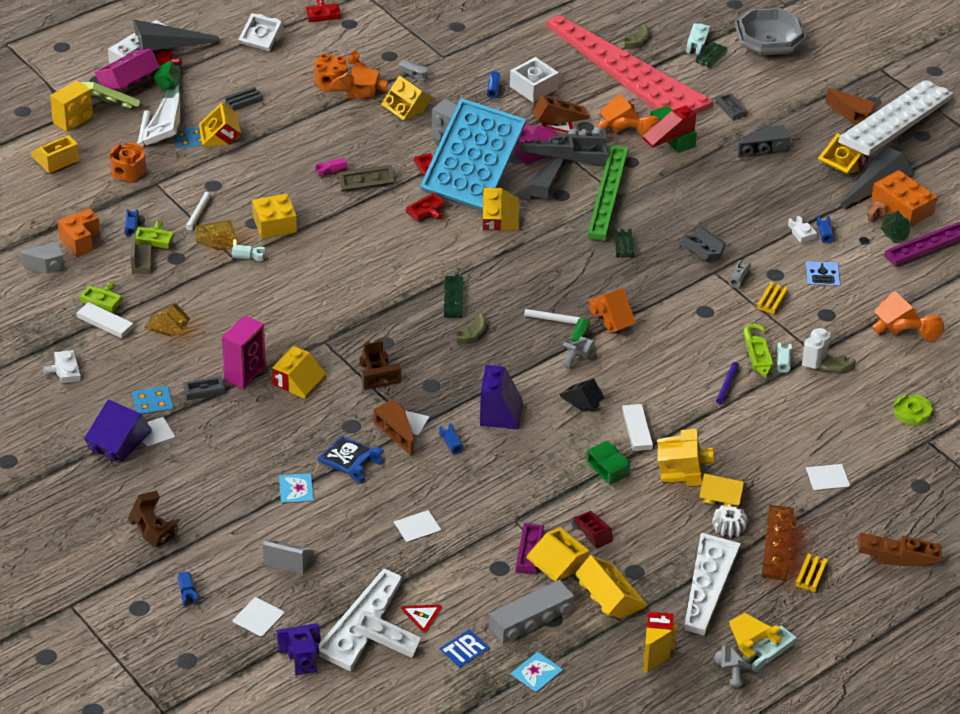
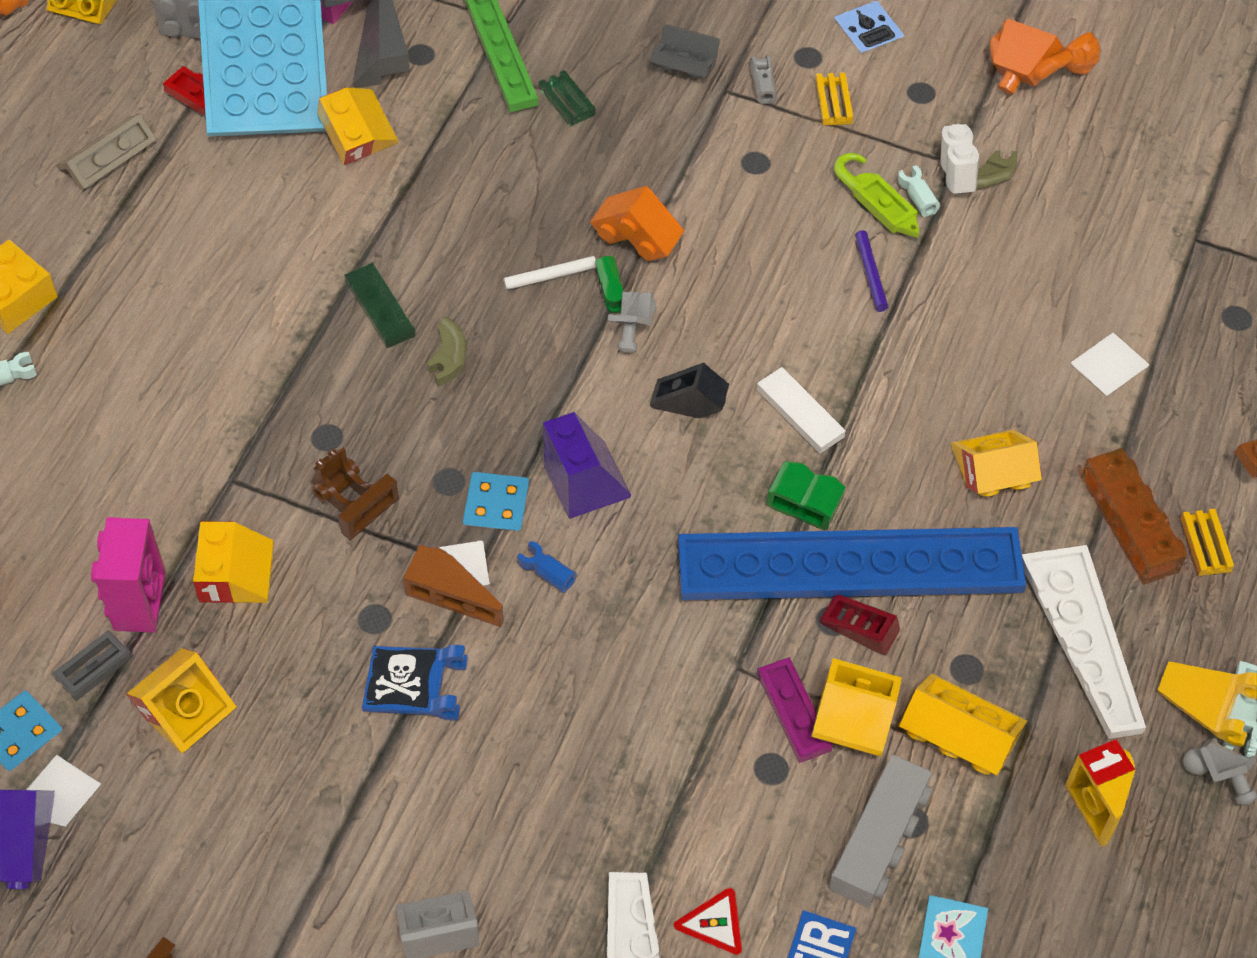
camera: 30 degrees left, 15 degrees up
medium azure sticker [279,473,314,503] -> none
dark pink bar [315,158,347,177] -> none
white sticker [394,510,441,542] -> none
red plate [406,193,445,221] -> none
yellow piece [657,429,715,487] -> none
white gear [712,504,747,539] -> none
lime tile [894,394,933,425] -> none
none -> yellow slope [126,648,237,754]
none -> dark azure sticker [463,472,529,531]
none -> blue plate [678,527,1026,600]

